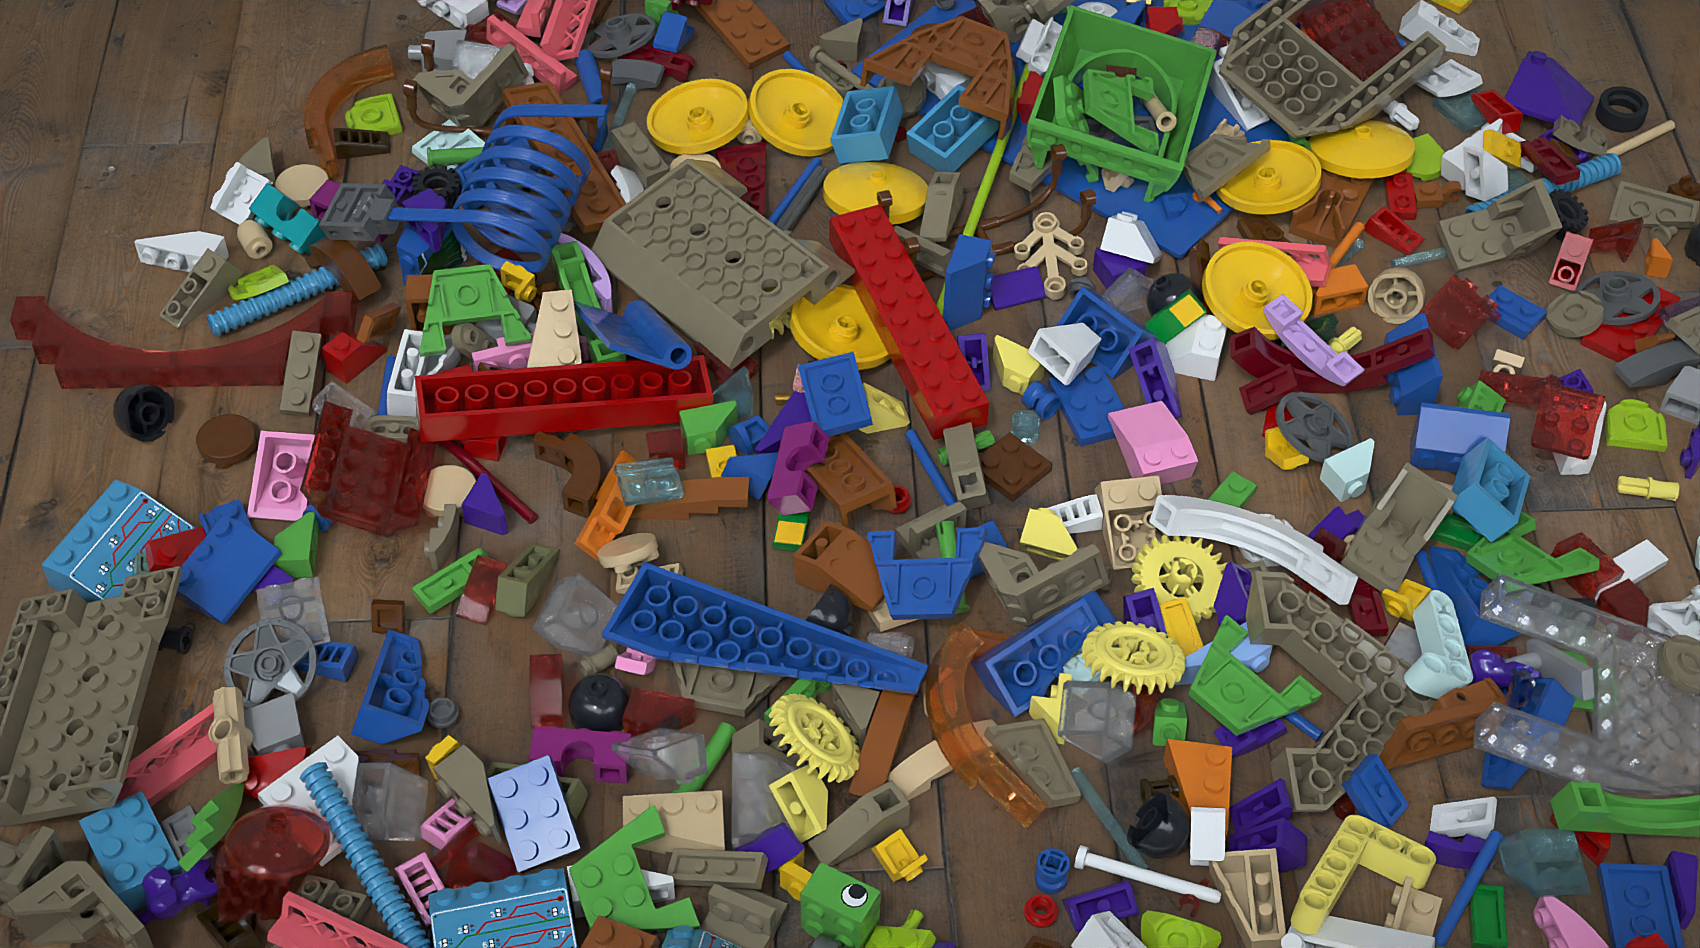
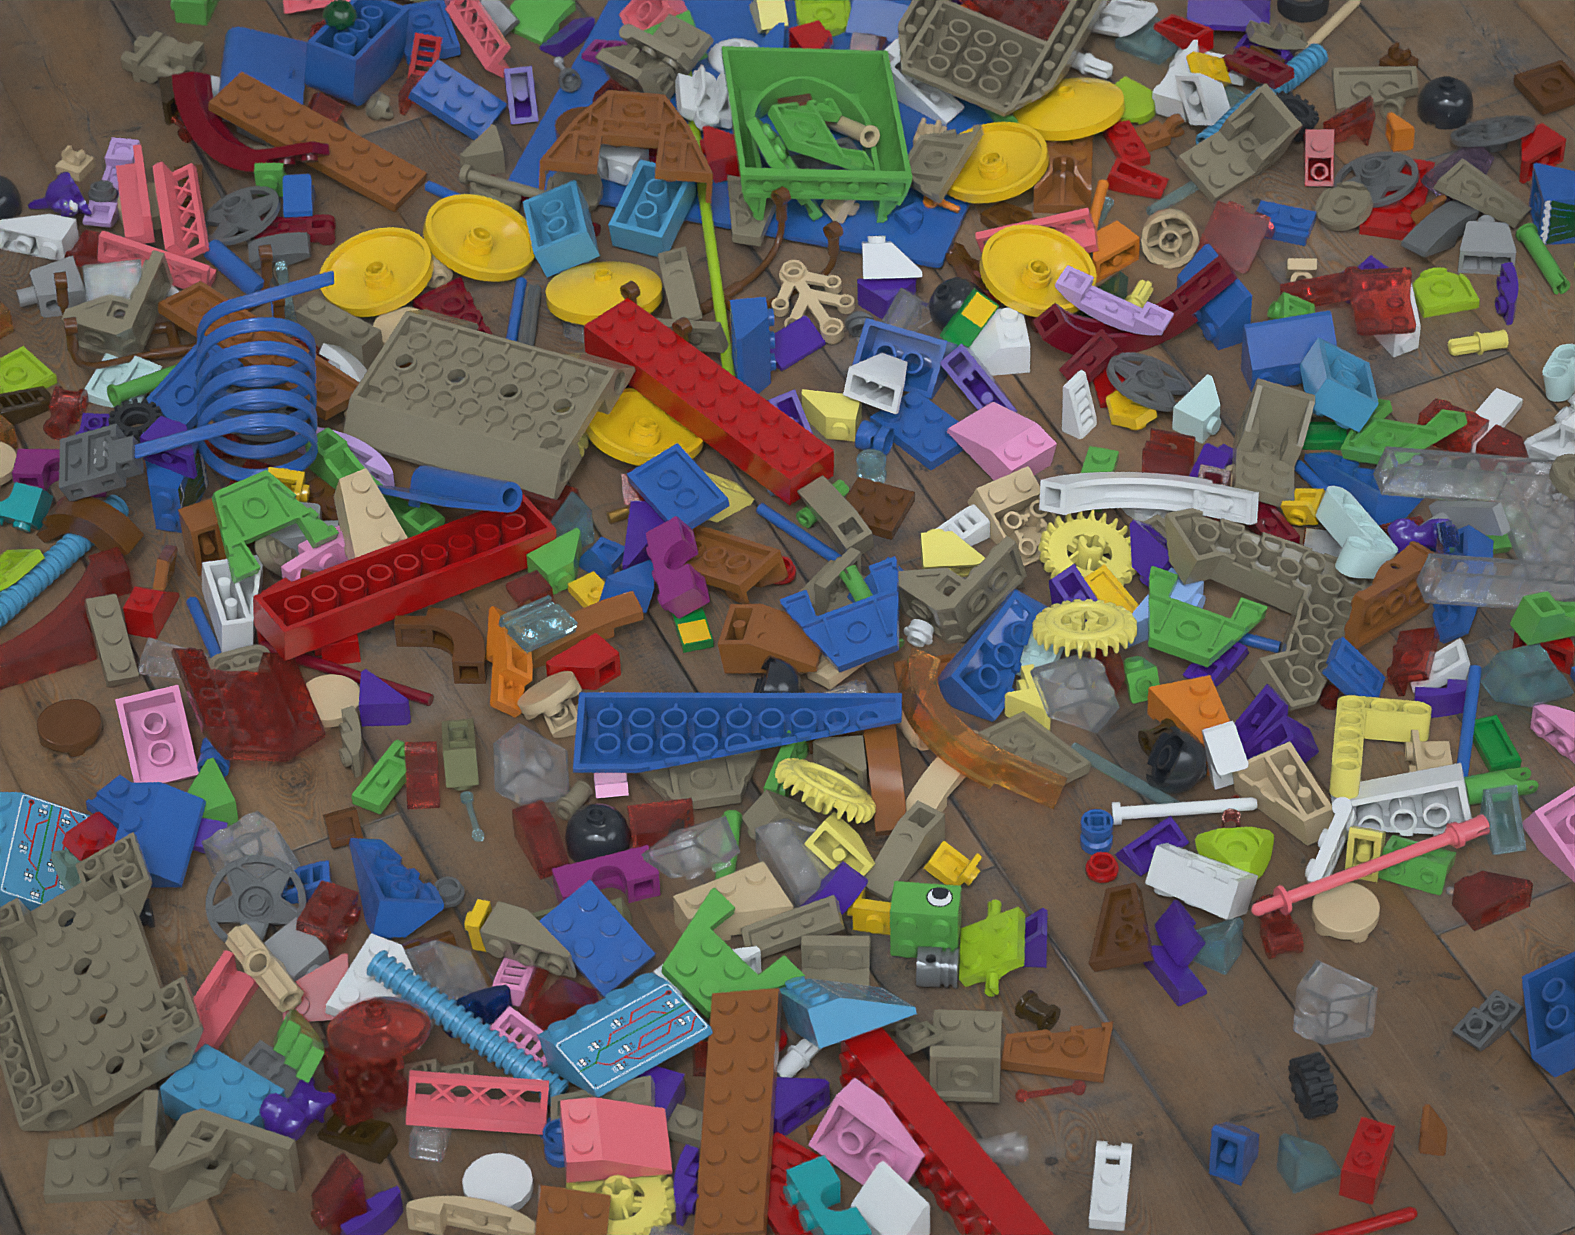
camera: 20 degrees left, 5 degrees down
none -> clear red connector [43,386,88,440]
none -> clear red bracket [296,880,361,956]
none -> clear blue slope [442,984,512,1039]
none -> clear light blue hinge [460,791,485,842]
none -> red slope [546,633,621,690]
none -> white plate [904,619,934,647]
none -> white slope [1062,370,1097,439]
none -> clear red piece [1142,428,1196,477]
none -> clear red bracket [1387,627,1440,697]

